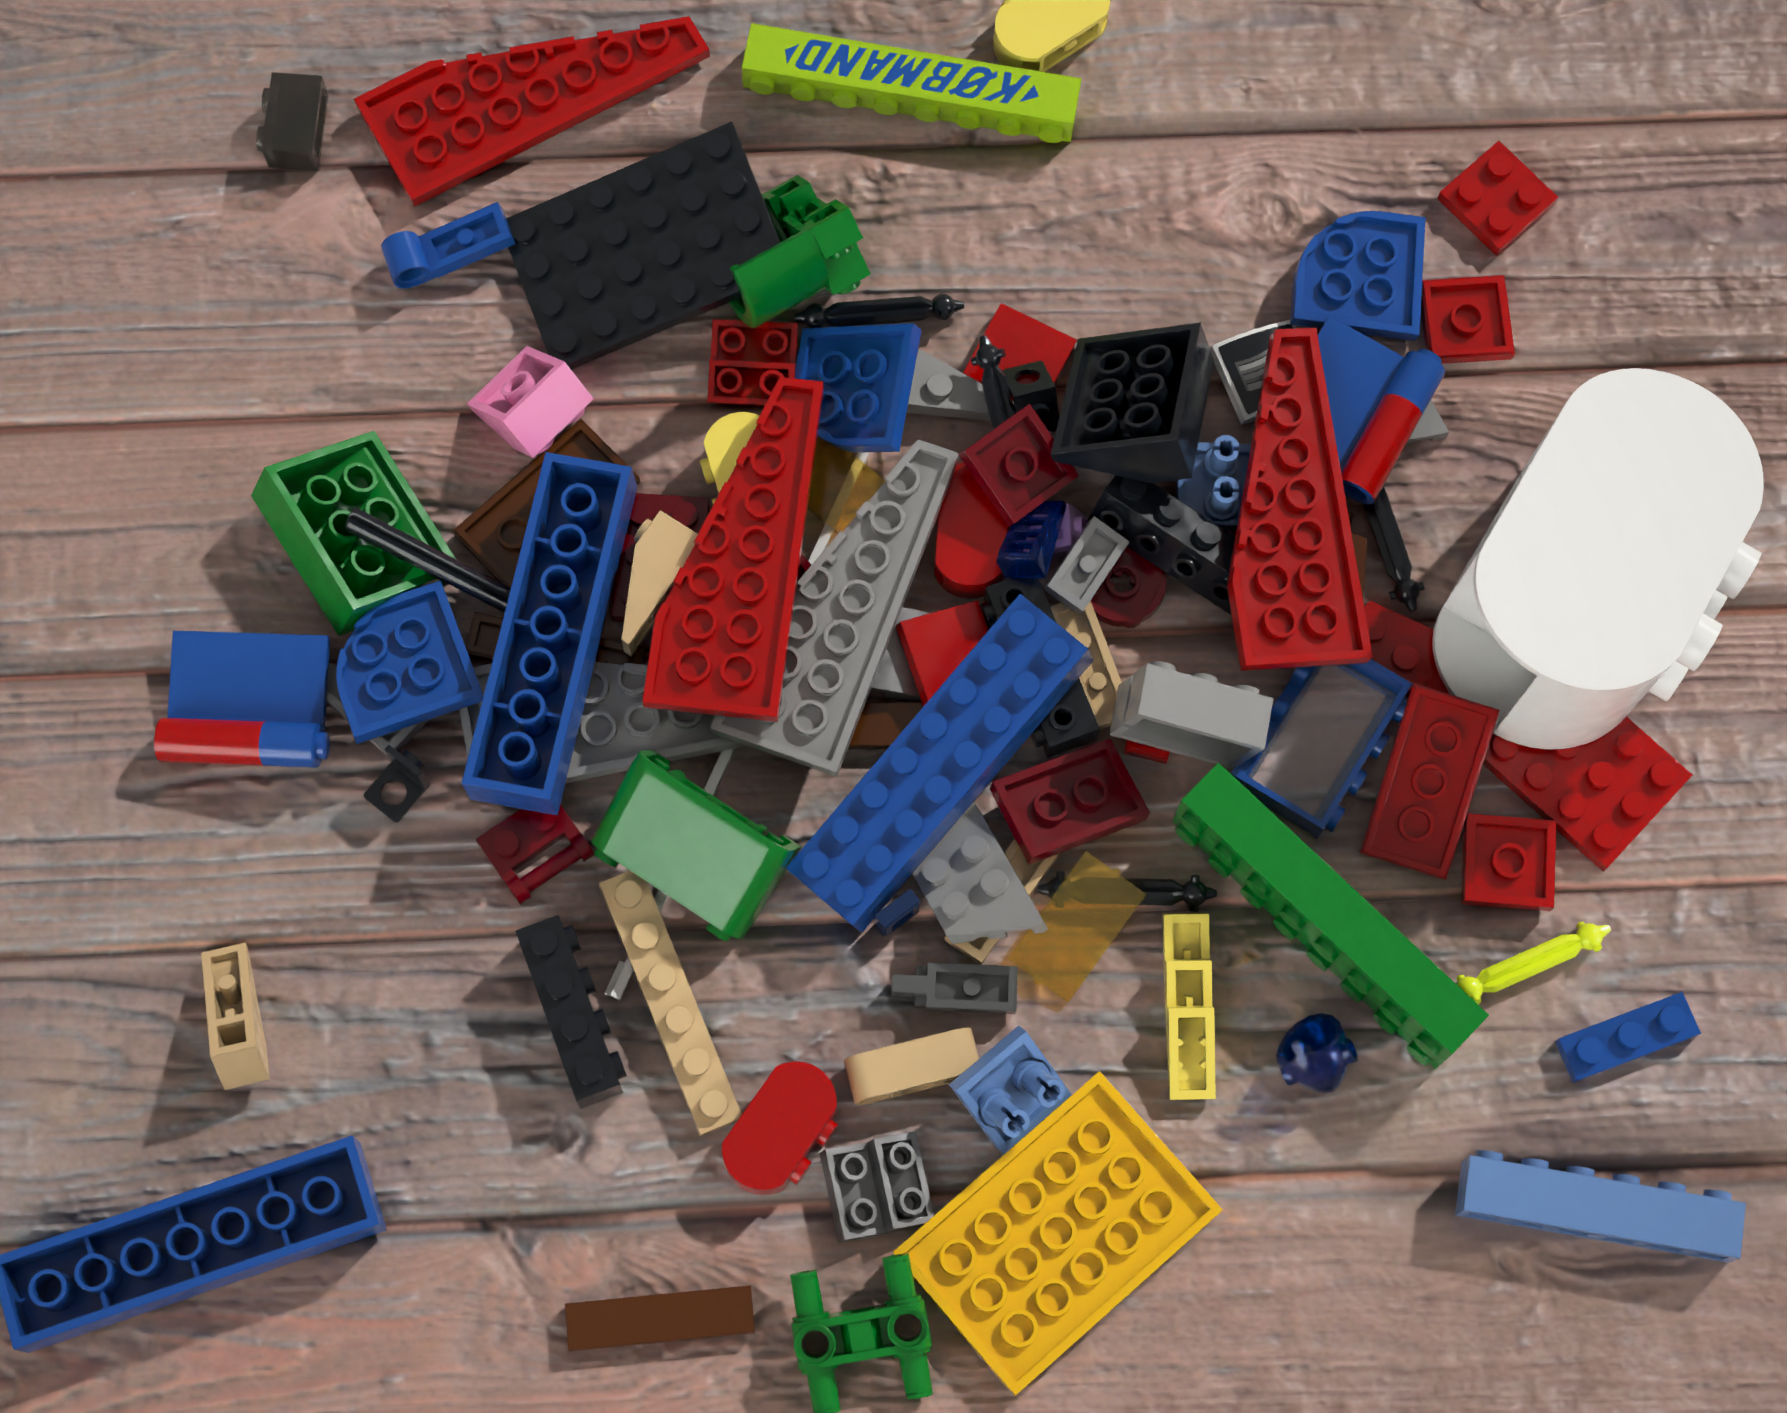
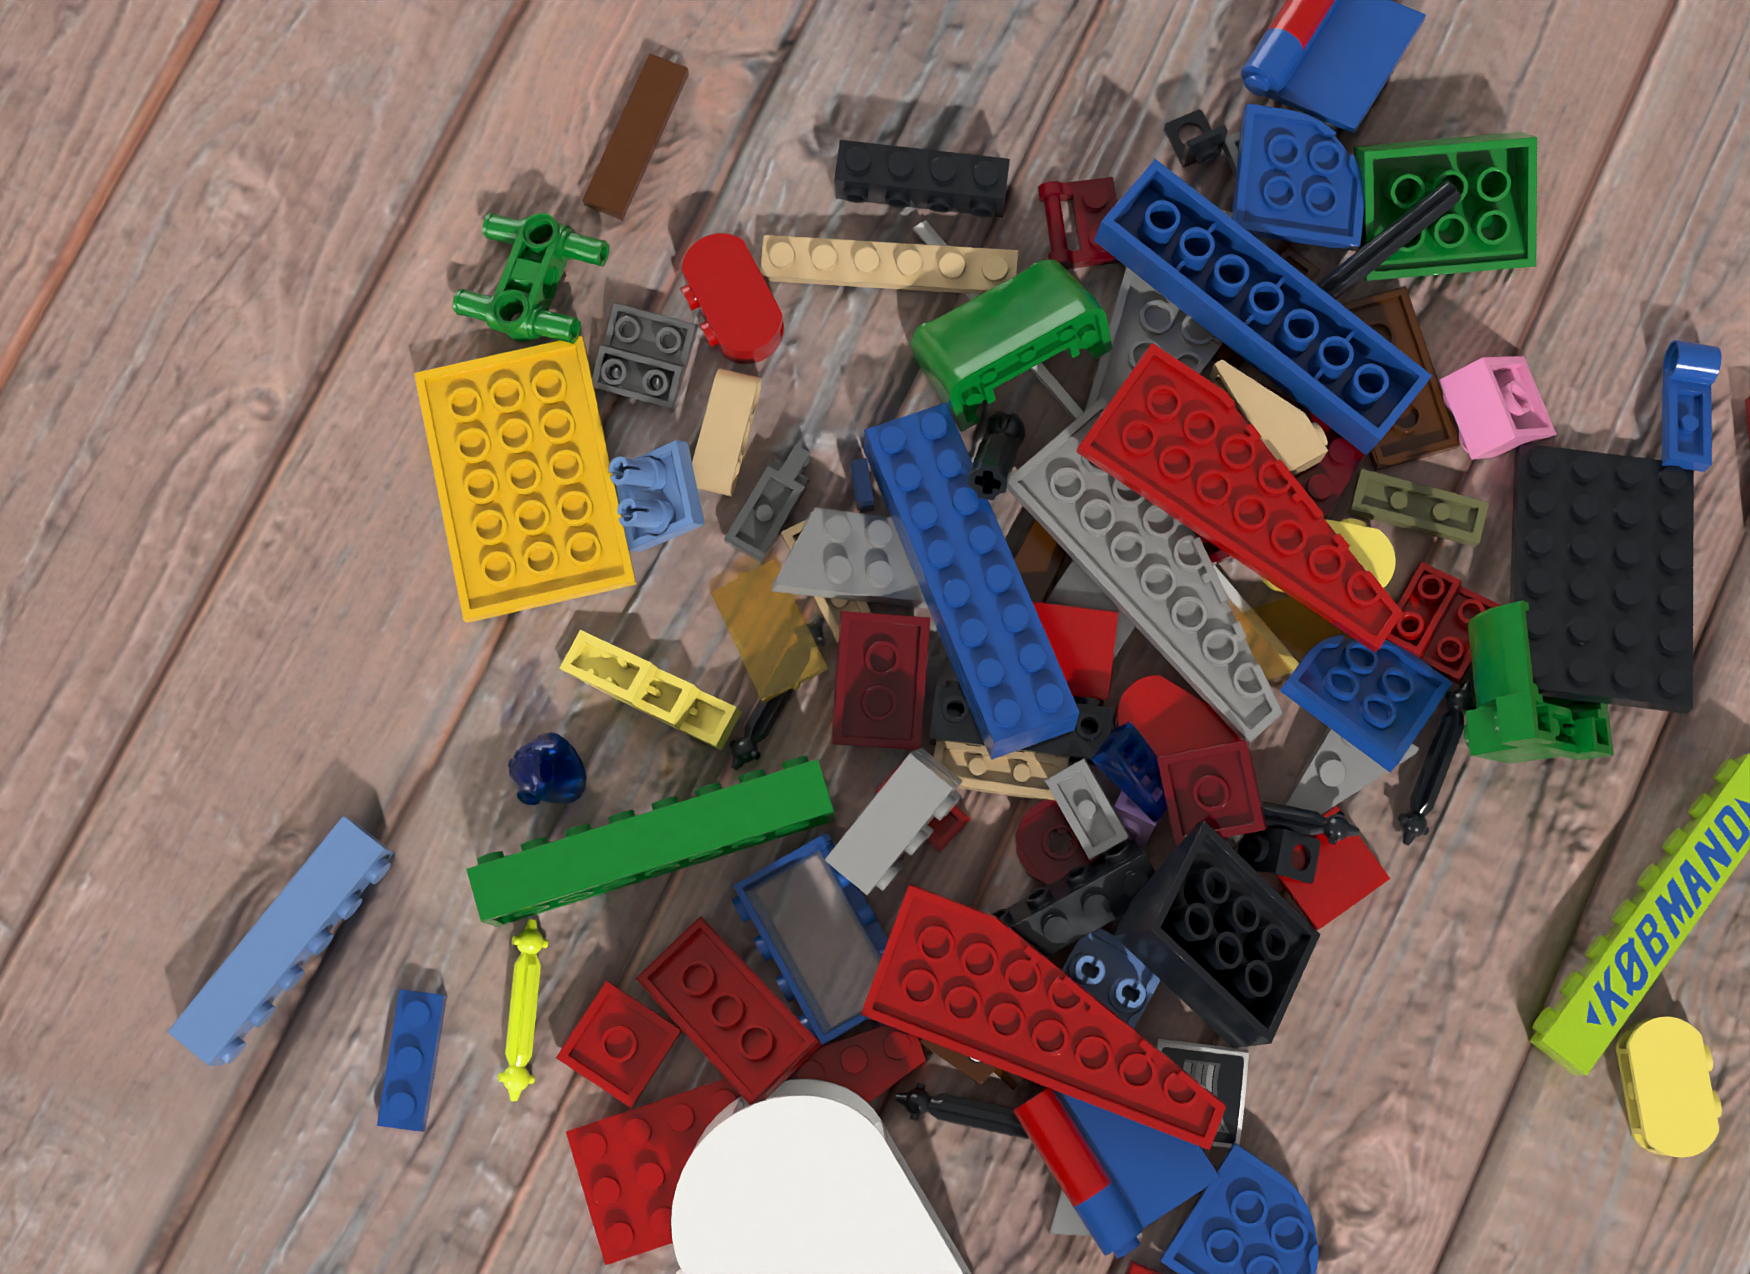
camera: 125 degrees right, 5 degrees up
none -> black piece [968,411,1025,500]
none -> olive plate [1348,468,1489,547]

